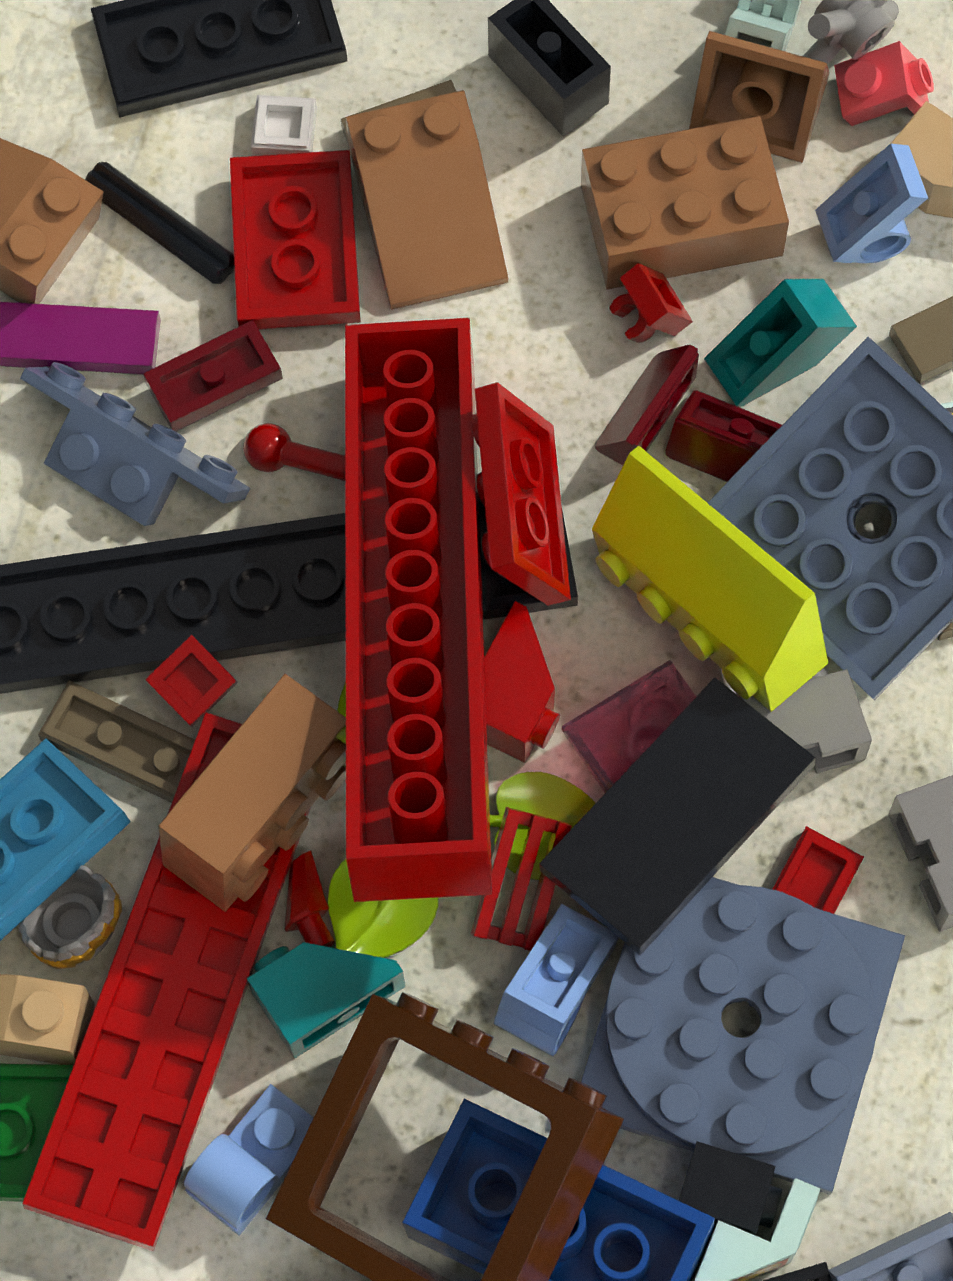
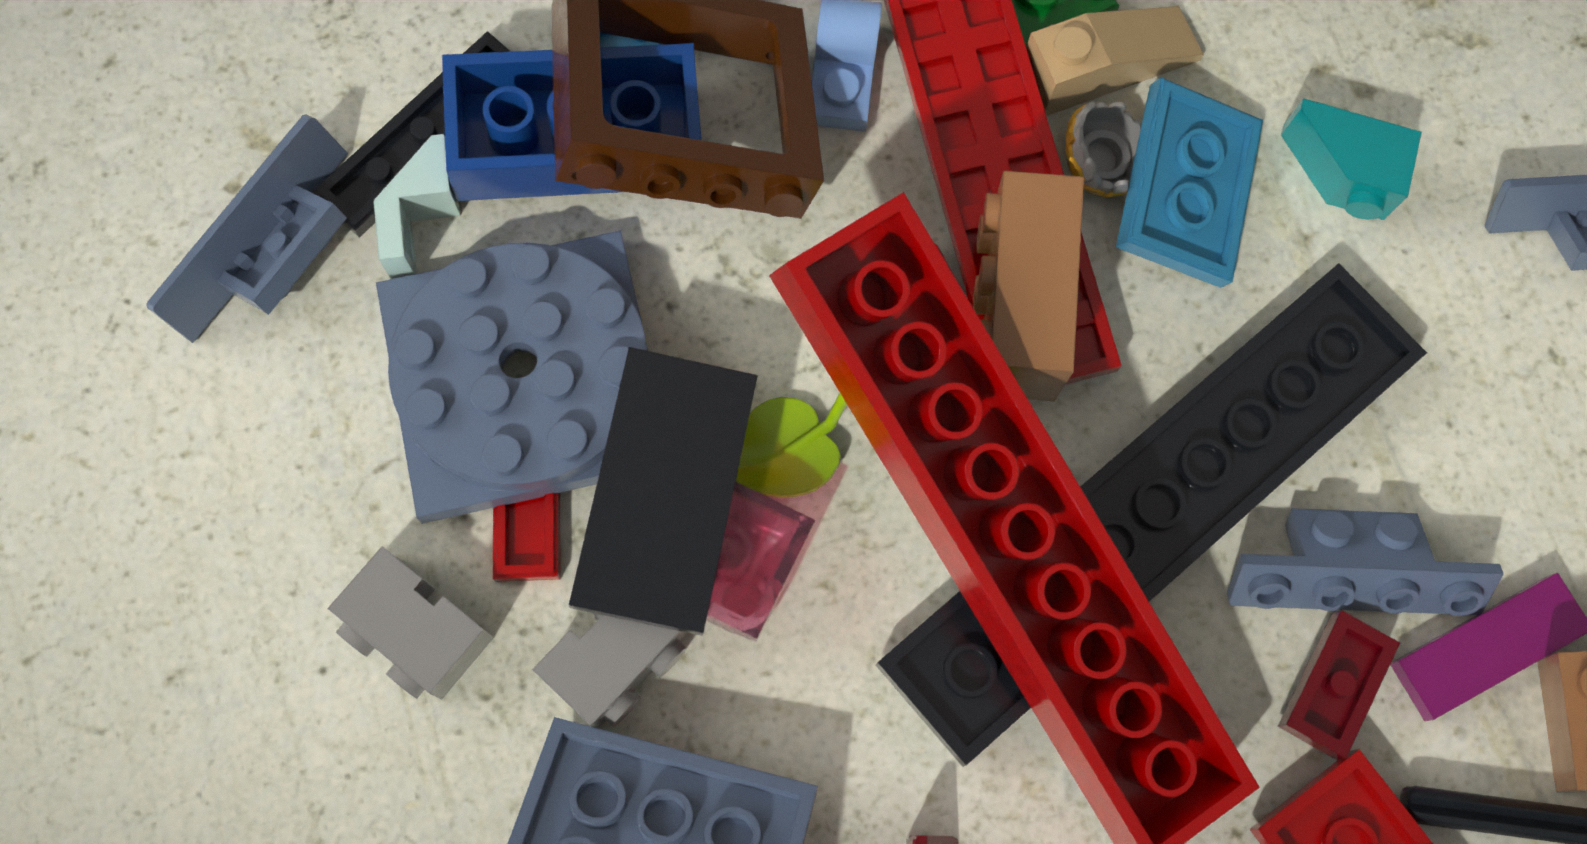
camera: 140 degrees right, 5 degrees up
dark tan tile [38,681,195,803] -> none
red tile [145,635,238,727] -> none
red bar [243,423,345,481] -> none
teal slope [247,942,405,1059] -> none
red plate [471,382,571,606] -> none
red tile [471,807,572,951] -> none
red slope [484,601,560,763] -> none
light blue plate [494,904,619,1056] -> none
neon yellow slope [592,446,828,712] -> none
black brick [678,1141,783,1235] -> none

